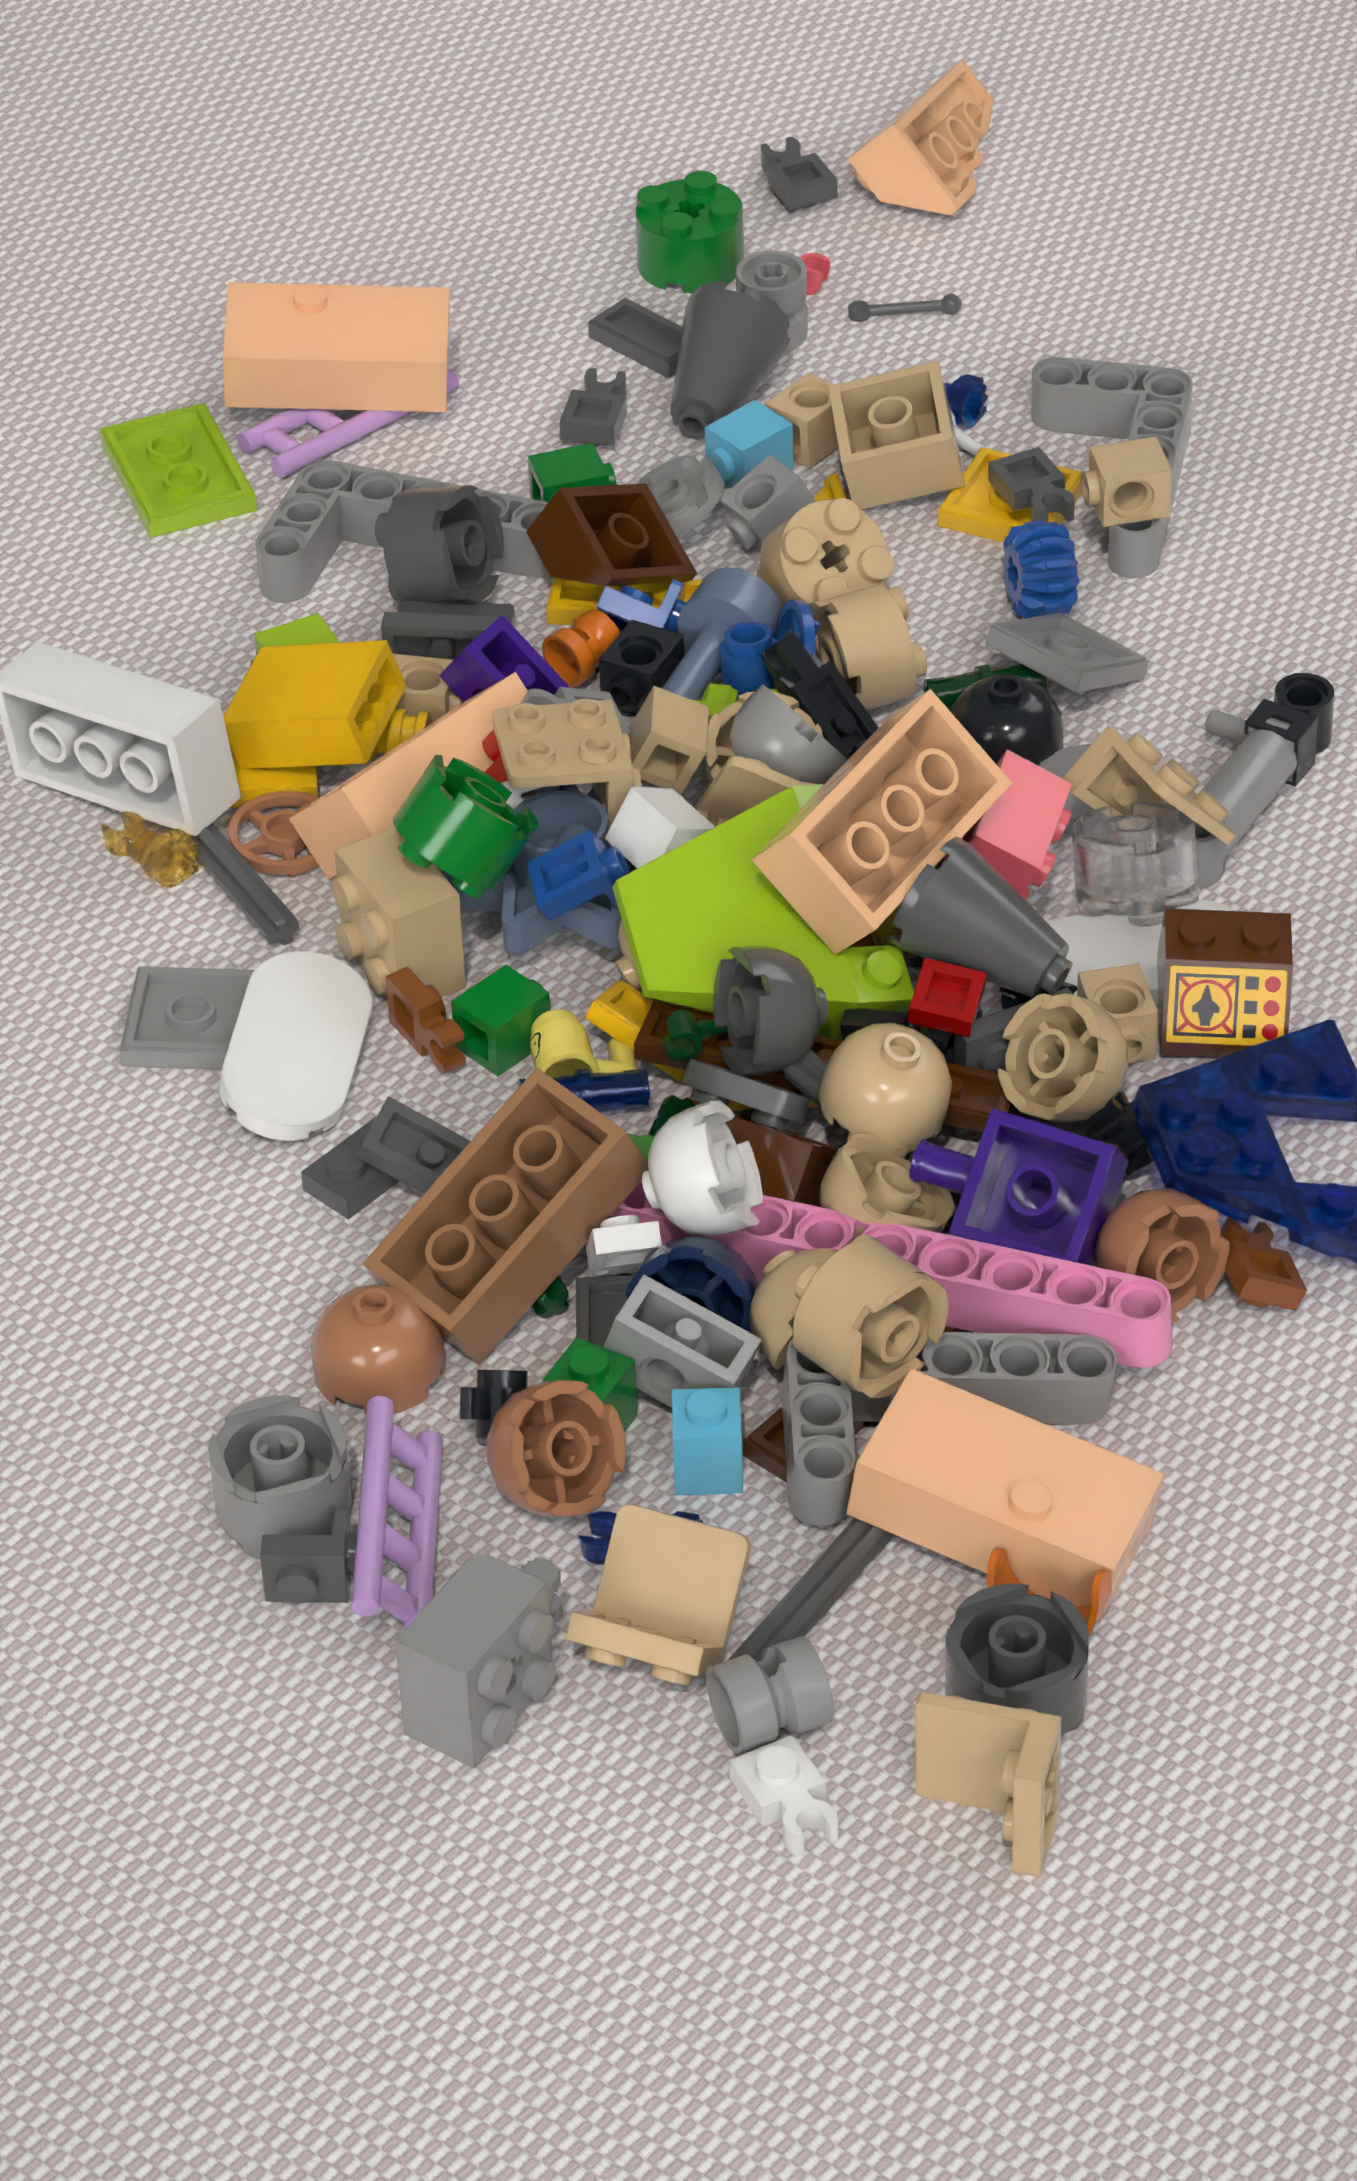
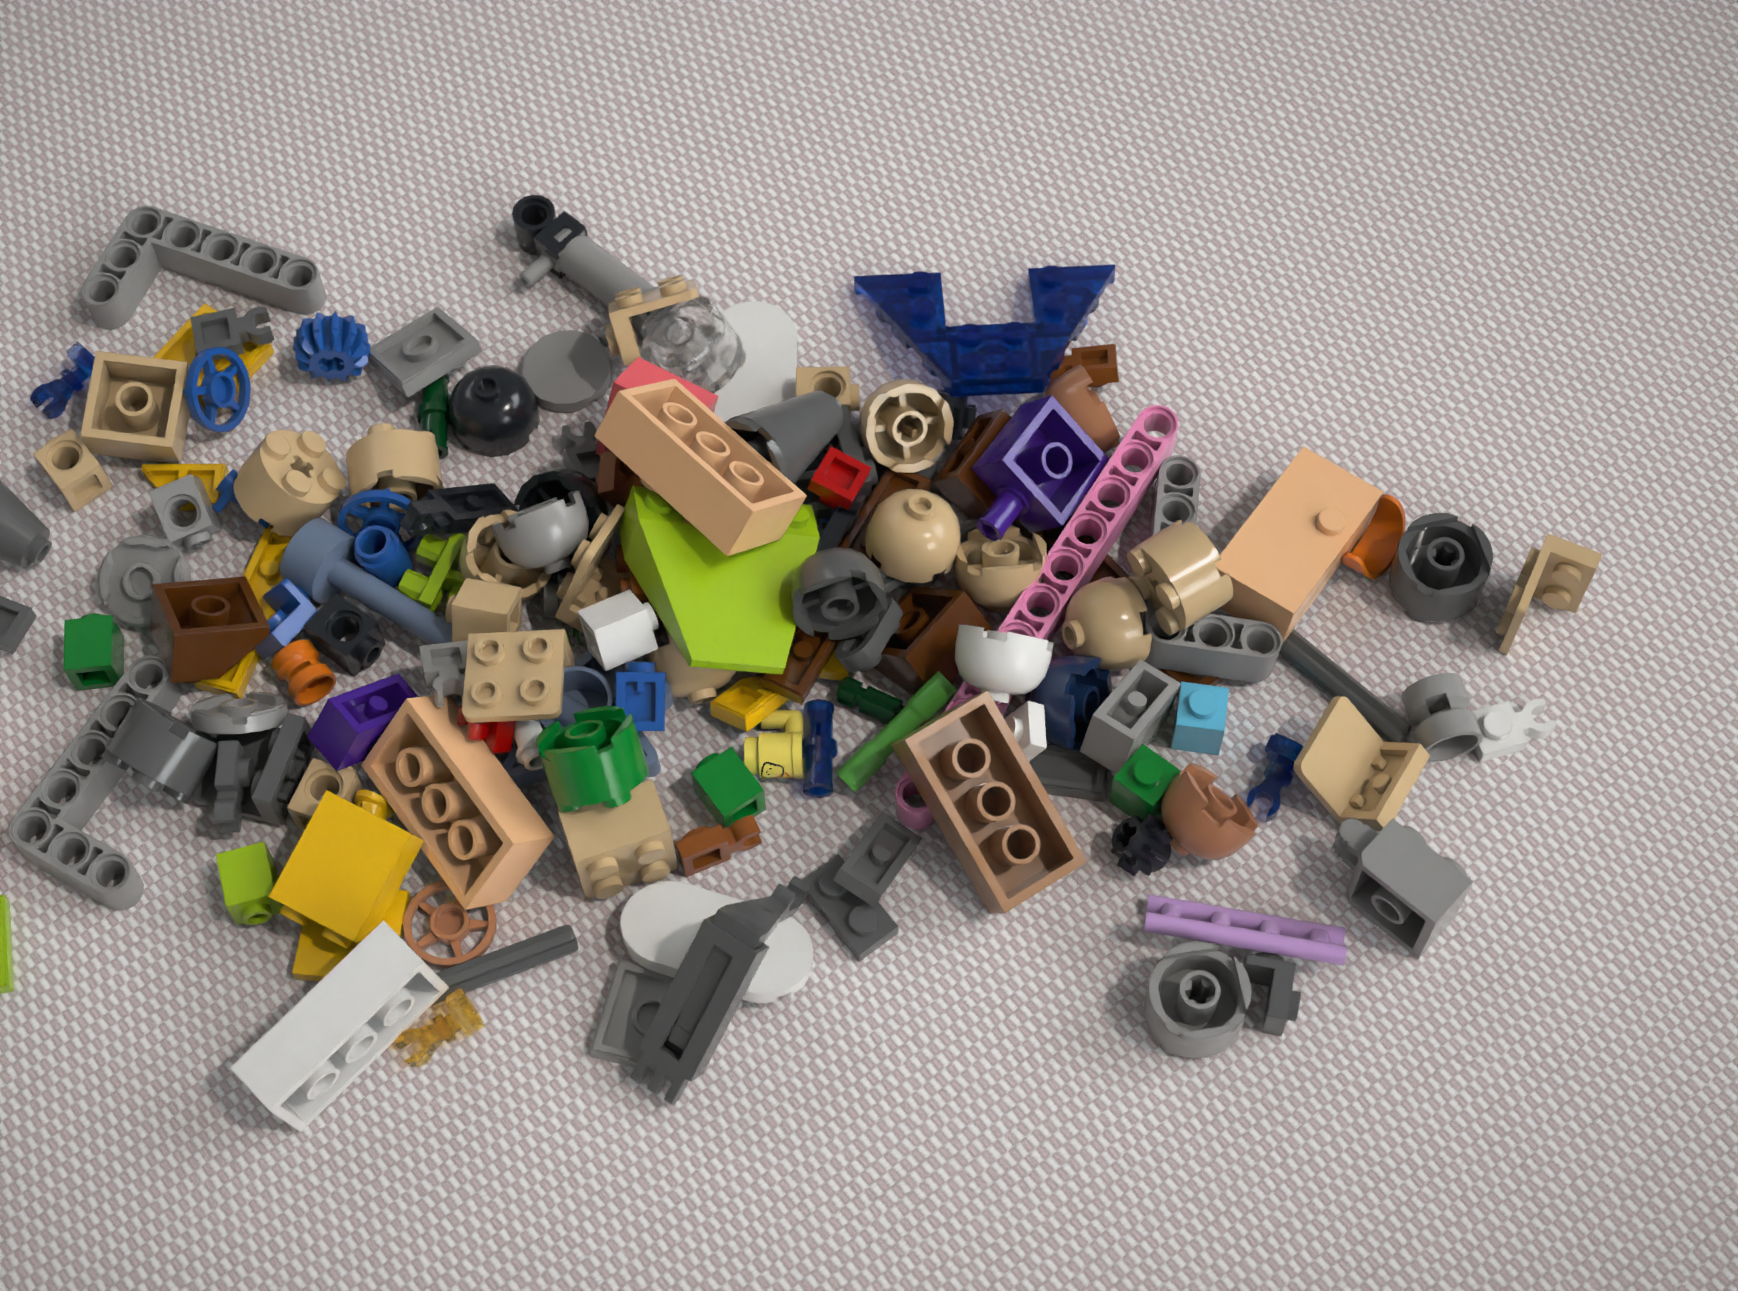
camera: 80 degrees left, 20 degrees up
nougat cylinder [311,1284,446,1415] -> none
dark green hand [663,1010,728,1062] -> none
medium azure brick [705,400,794,489] -> none
tan brick [1081,437,1172,527] -> none
slope [1157,908,1293,1060] -> none
none -> blue wheel [183,347,251,432]
none -> light grey tile [191,692,289,734]
none -> dark grey plate [213,741,255,833]
none -> dark grey hinge [631,875,811,1106]

